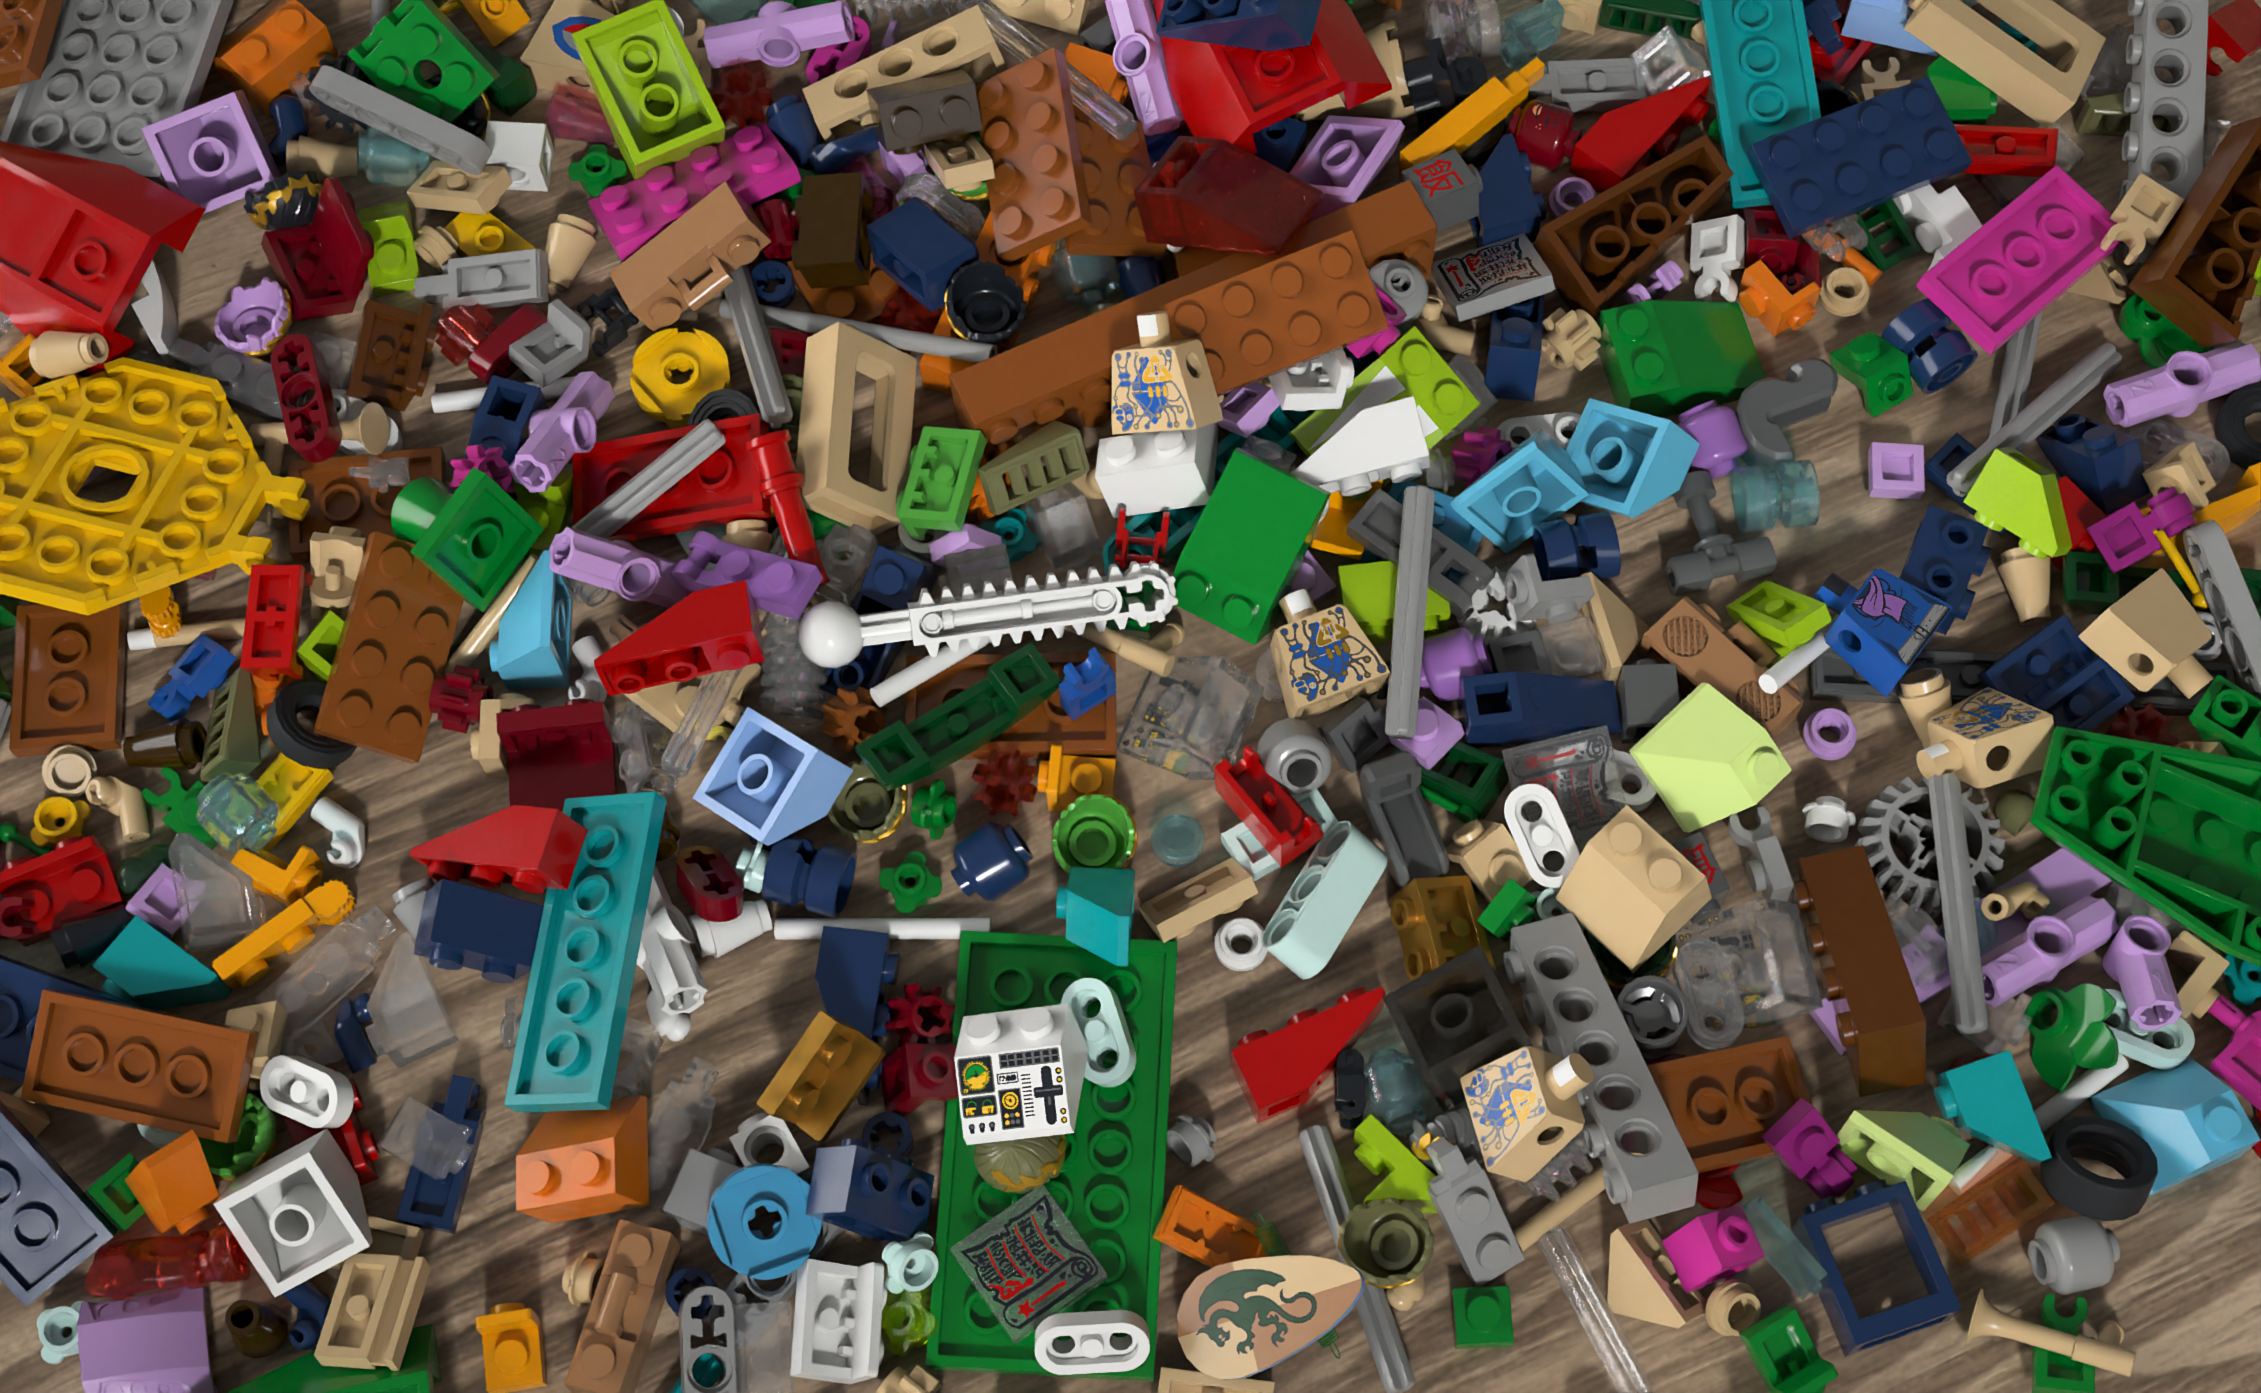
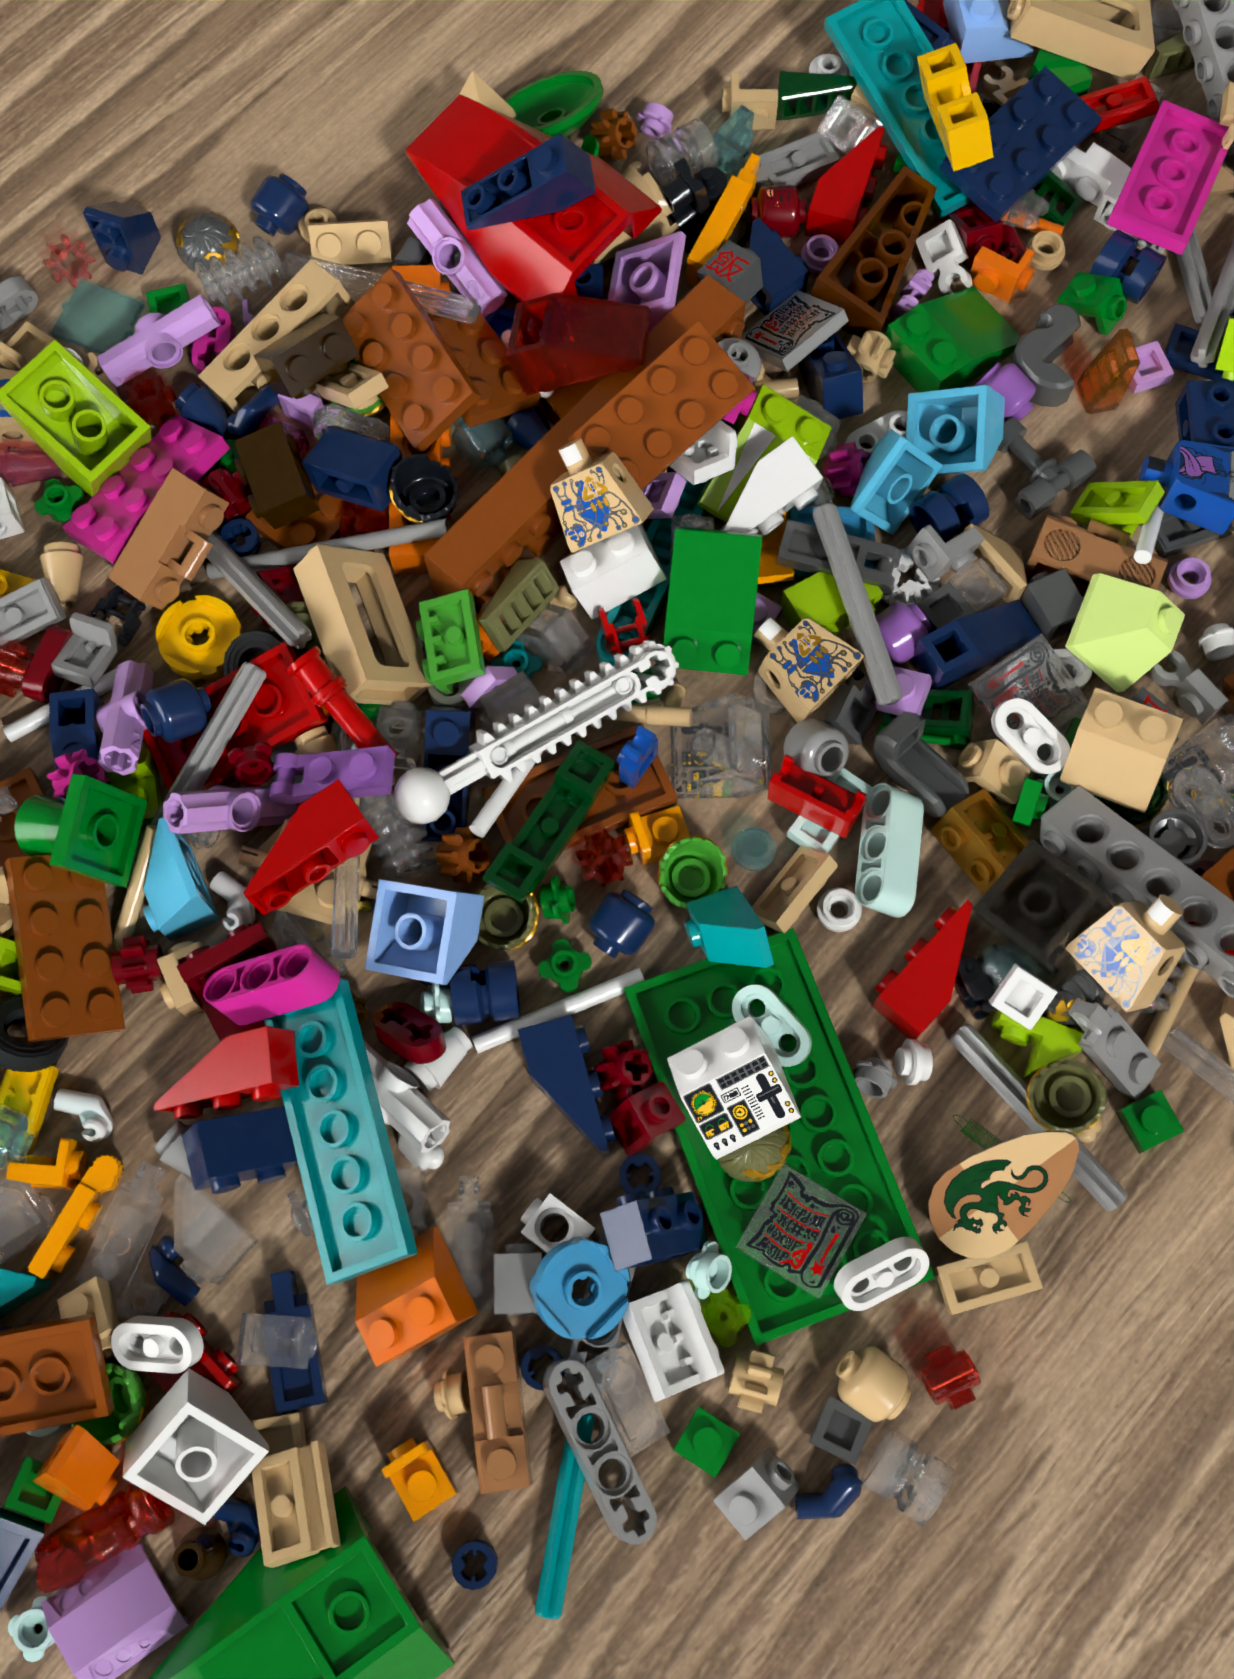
camera: 25 degrees left, 5 degrees up
pearl gold bracket [756,1010,886,1142] -> none
orange plate [1152,1185,1276,1268] -> none
clear light blue wheel [1732,459,1820,533] -> none
none -> dark blue head [140,678,212,743]
none -> dark pink beam [203,944,340,1025]
none -> dark red plate [228,742,276,786]
none -> white plate [894,1039,933,1085]
none -> yellow arch [917,43,994,172]
none -> white plate [989,963,1058,1031]
none -> clear orange slope [1077,328,1140,414]

